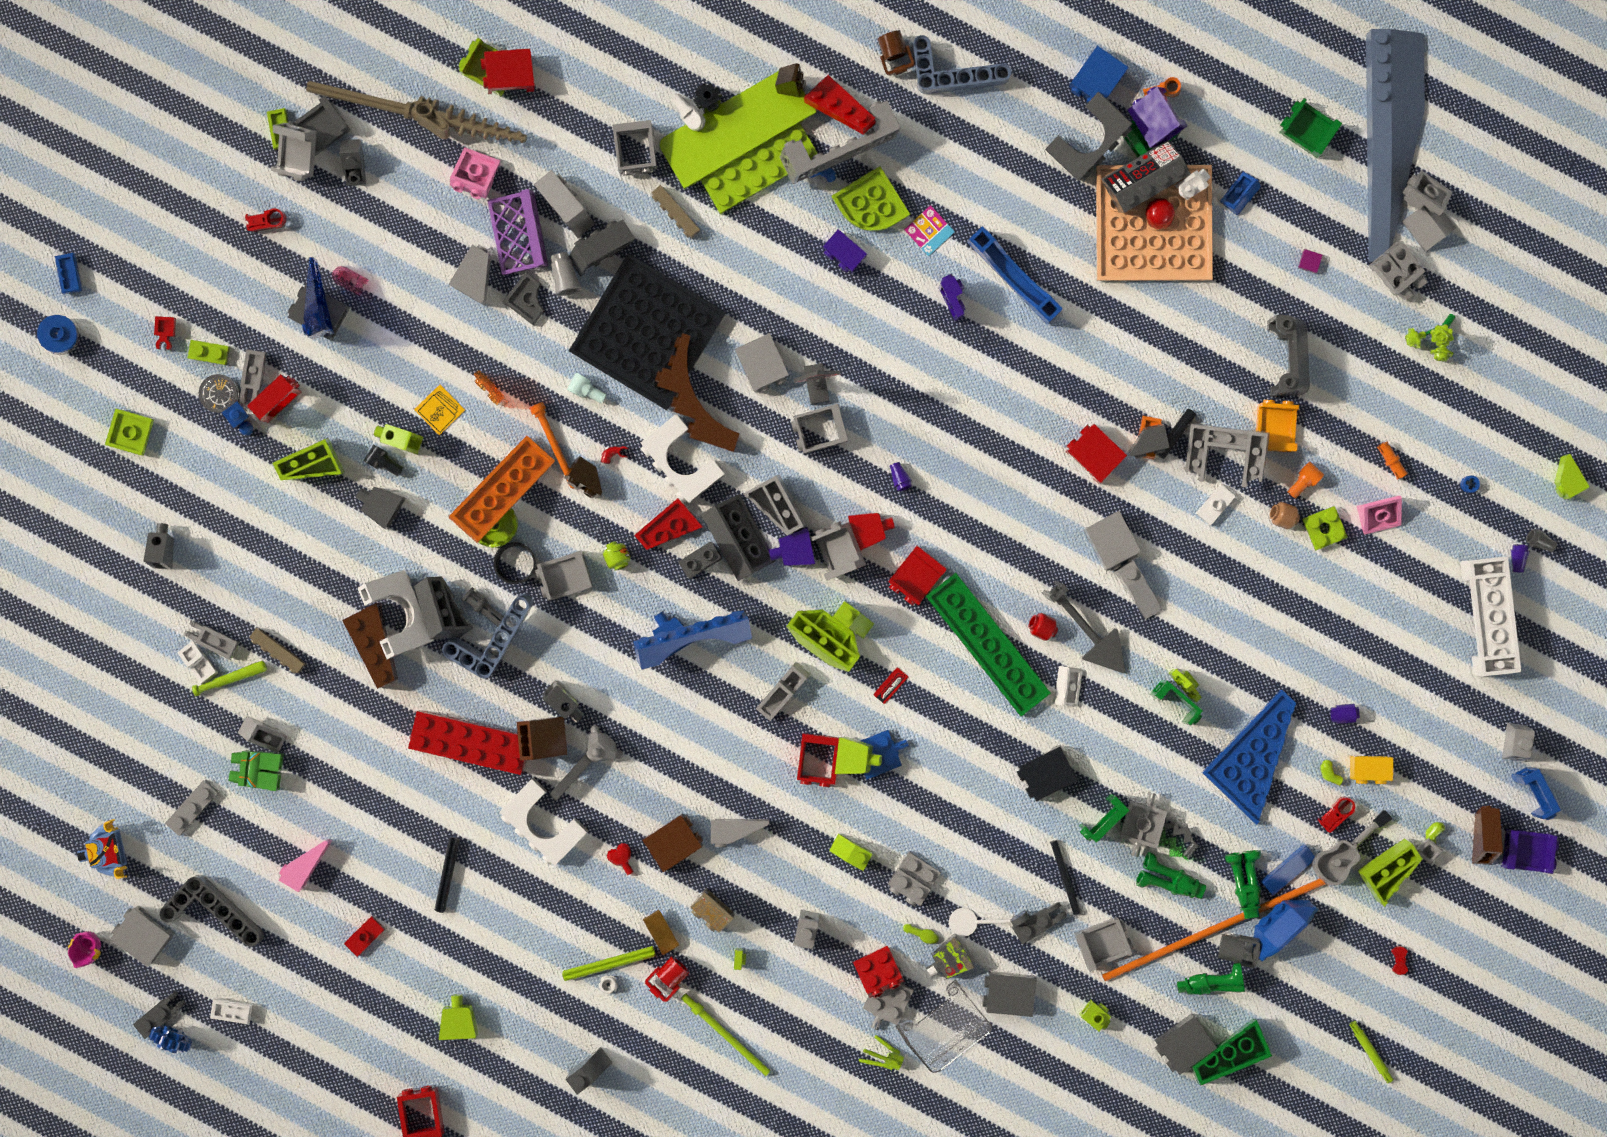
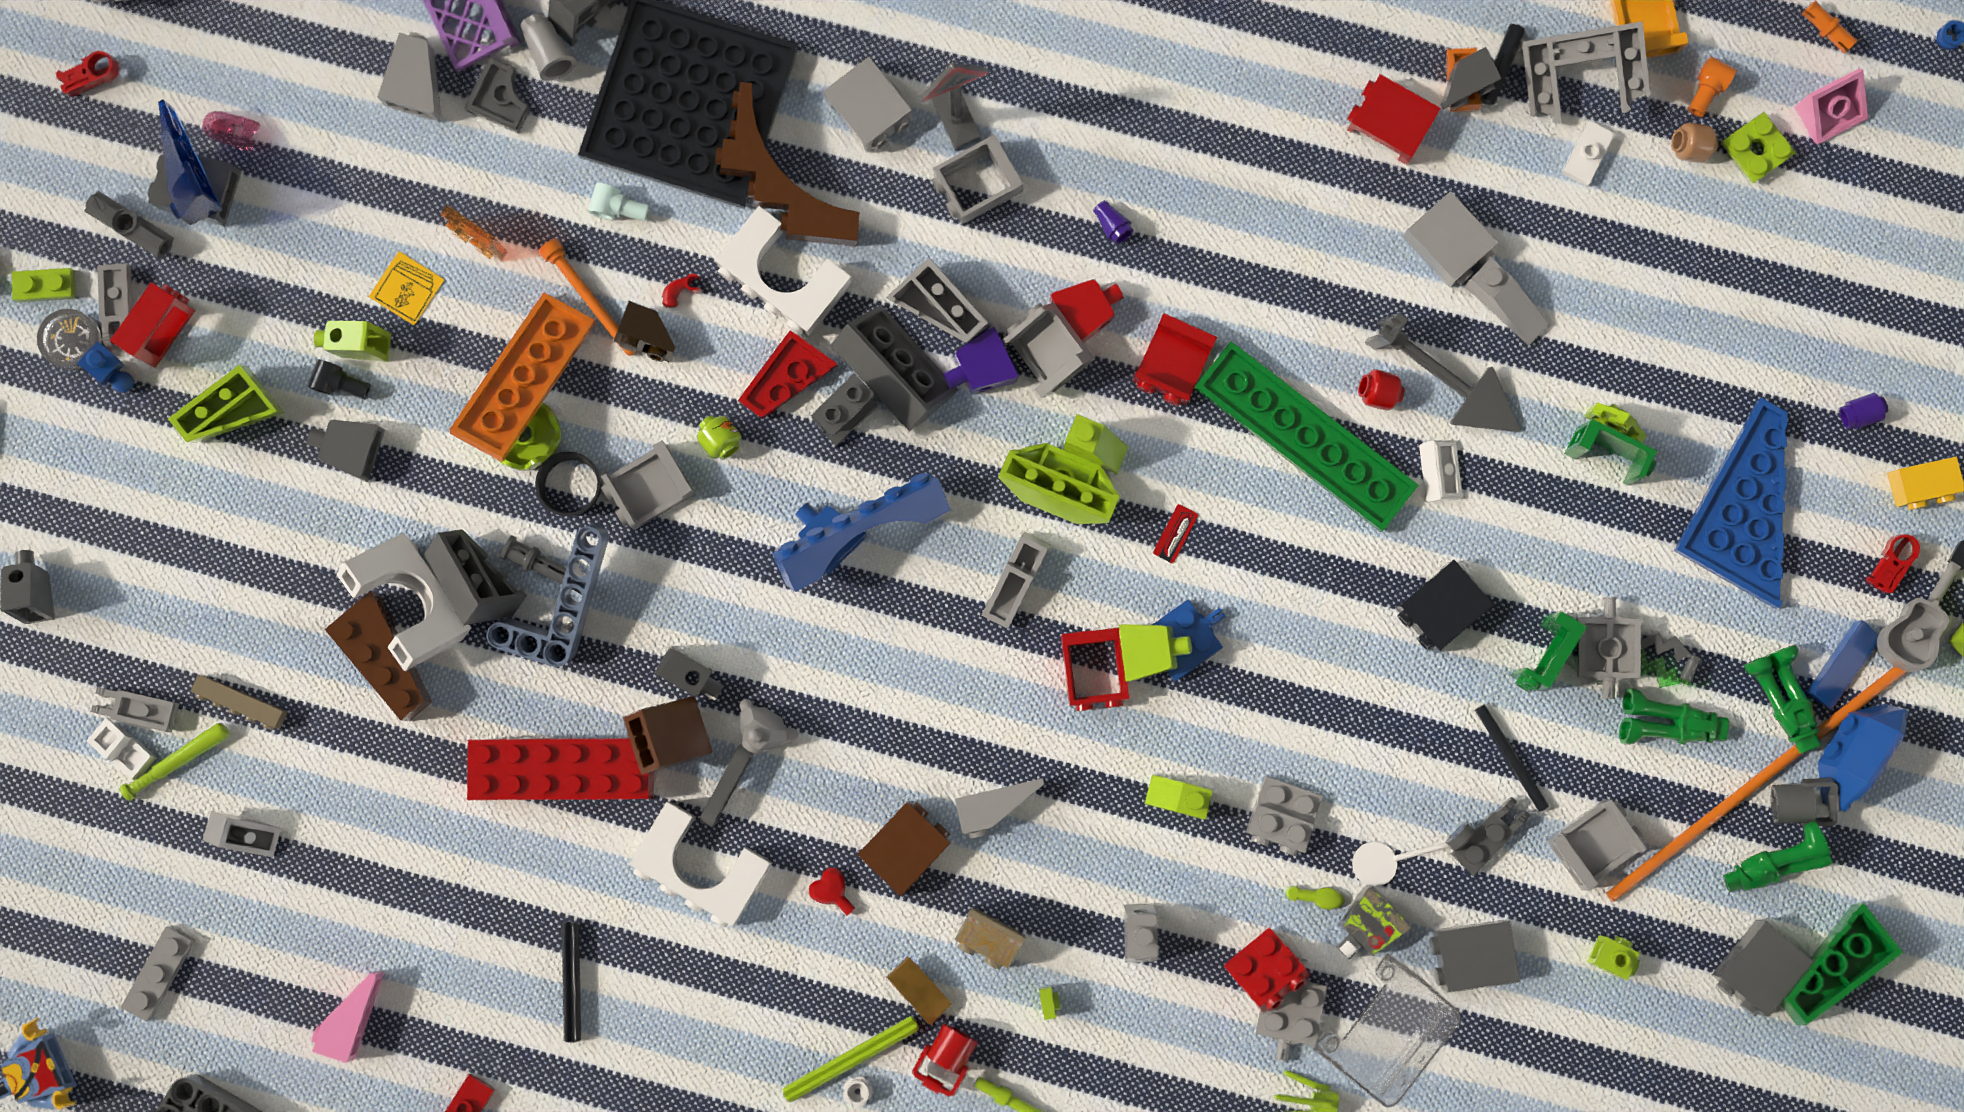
camera: 10 degrees left, 5 degrees down
bright green hips [228,750,284,791] -> none
lime arm [1320,760,1343,786] -> none
none -> dark grey piece [84,191,174,259]

